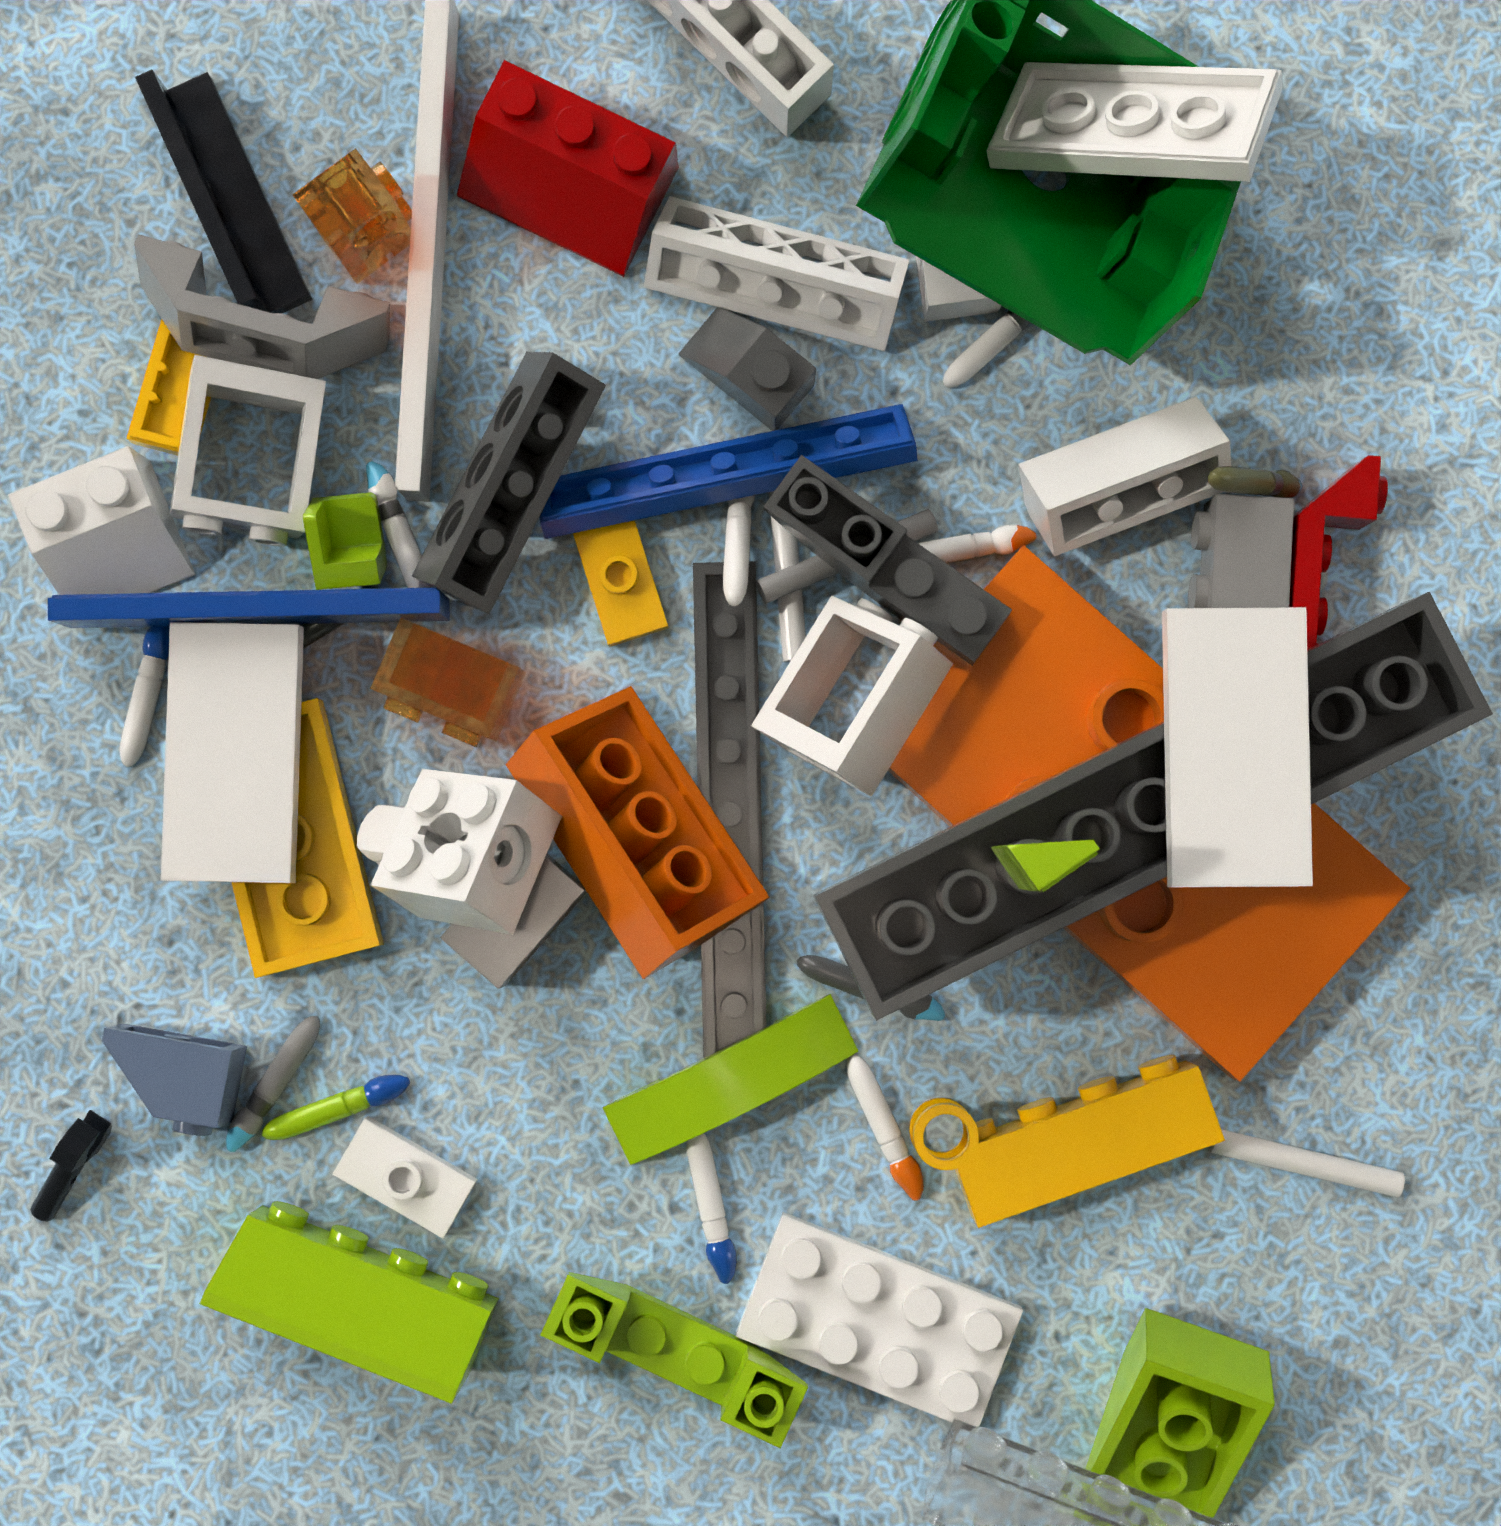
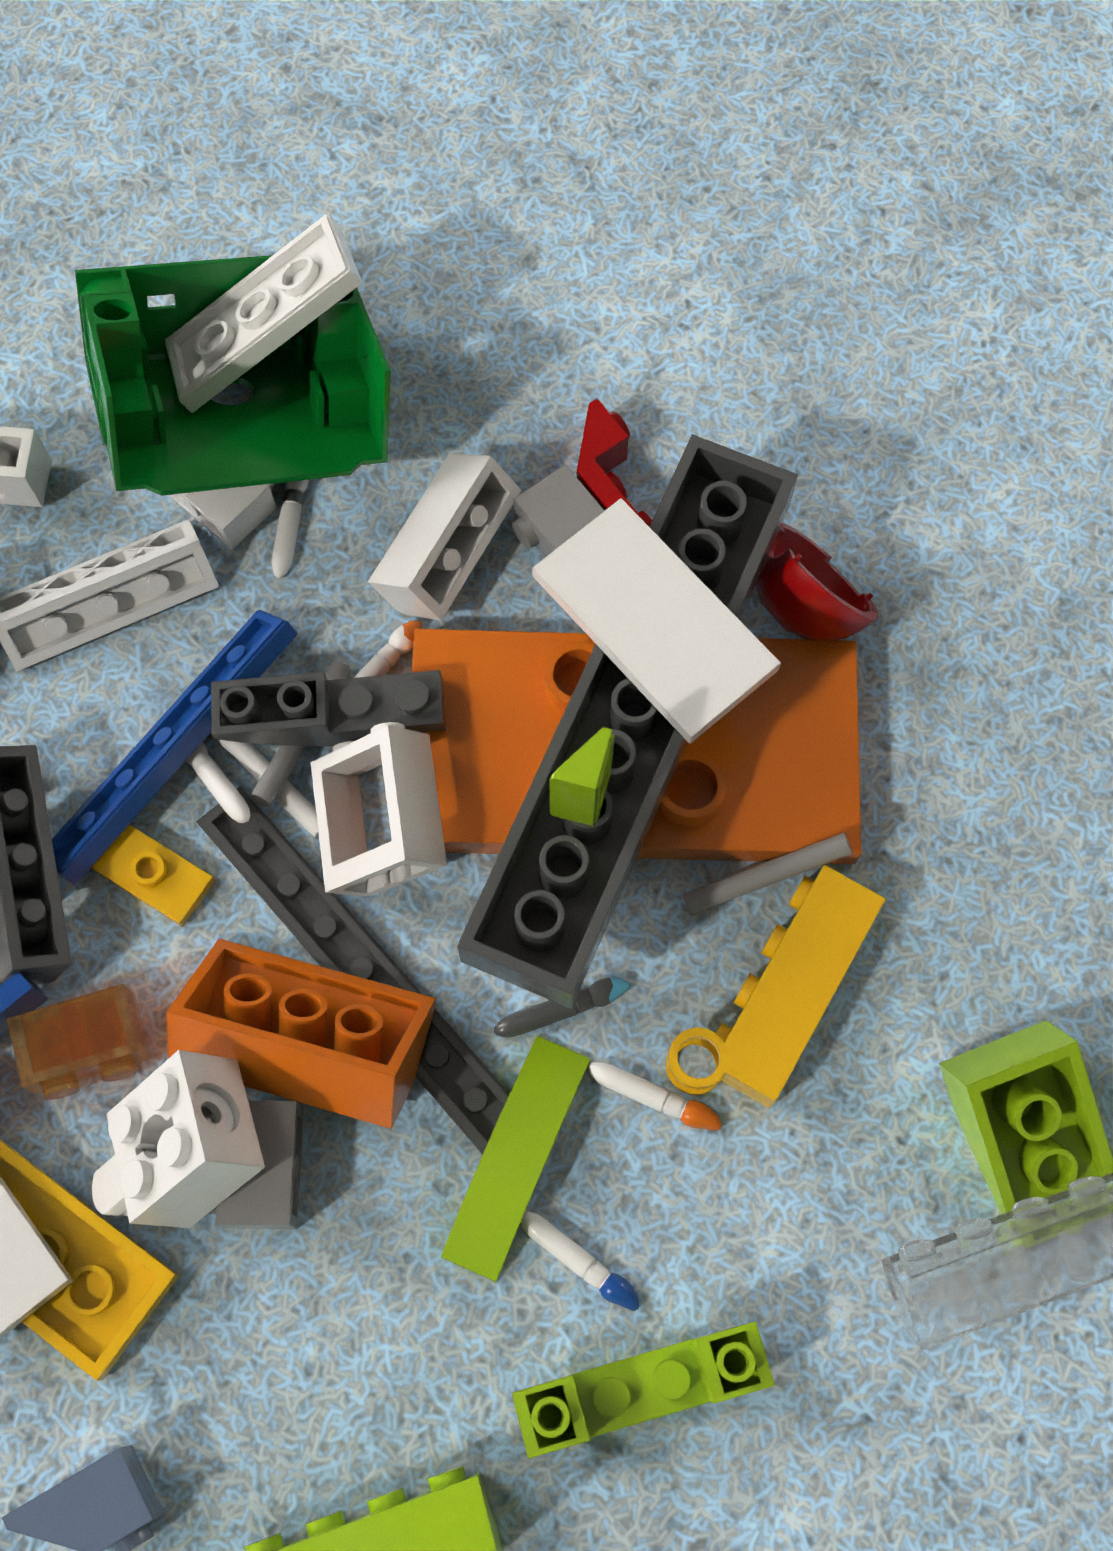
camera: 45 degrees left, 15 degrees down
light grey piece [226,1016,320,1152] -> none
lime piece [262,1075,410,1141] -> none
white plate [332,1116,478,1238] -> none
dark grey slope [679,307,816,431] -> none
white plate [736,1212,1023,1432] -> none
olive piece [1207,466,1303,498] -> none
white bar [1209,1129,1405,1198] -> none
none -> light grey bar [683,832,853,915]
none -> red cylinder [756,522,879,640]

